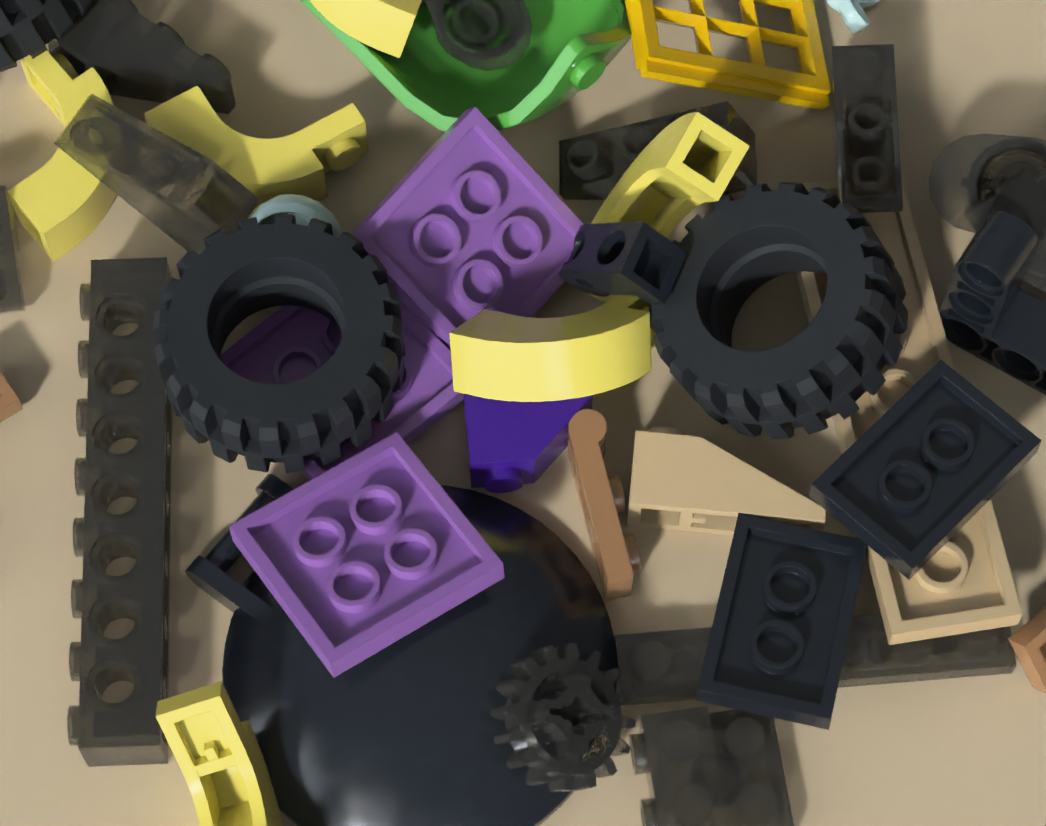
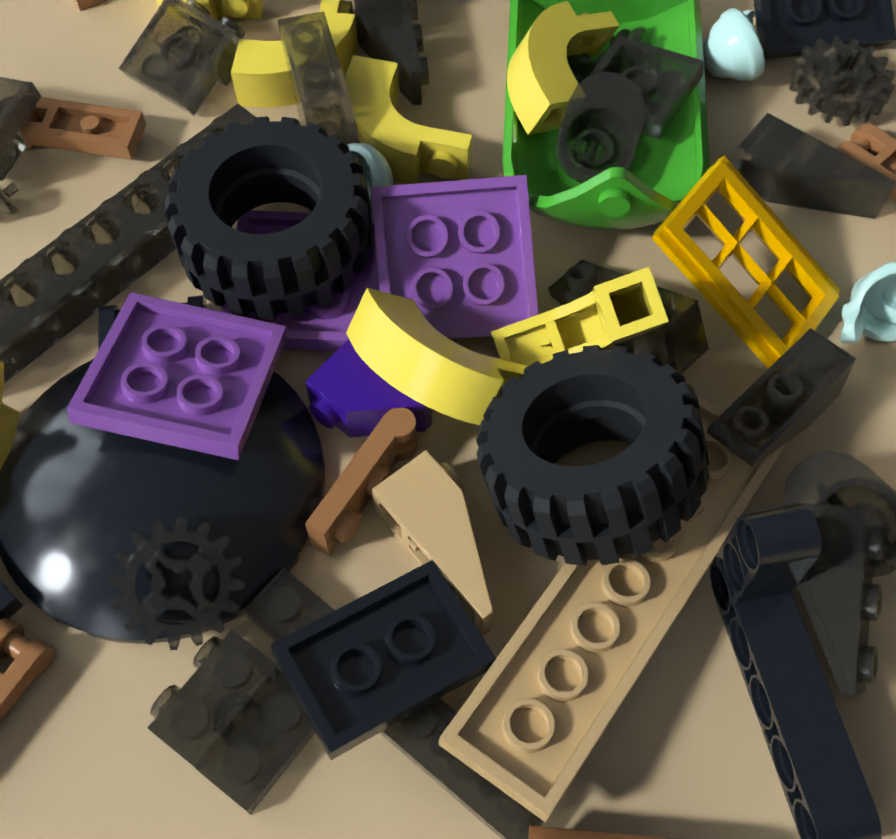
camera: 45 degrees right, 5 degrees down
black leg [559,221,687,305] -> none
black plate [809,360,1042,580] -> none

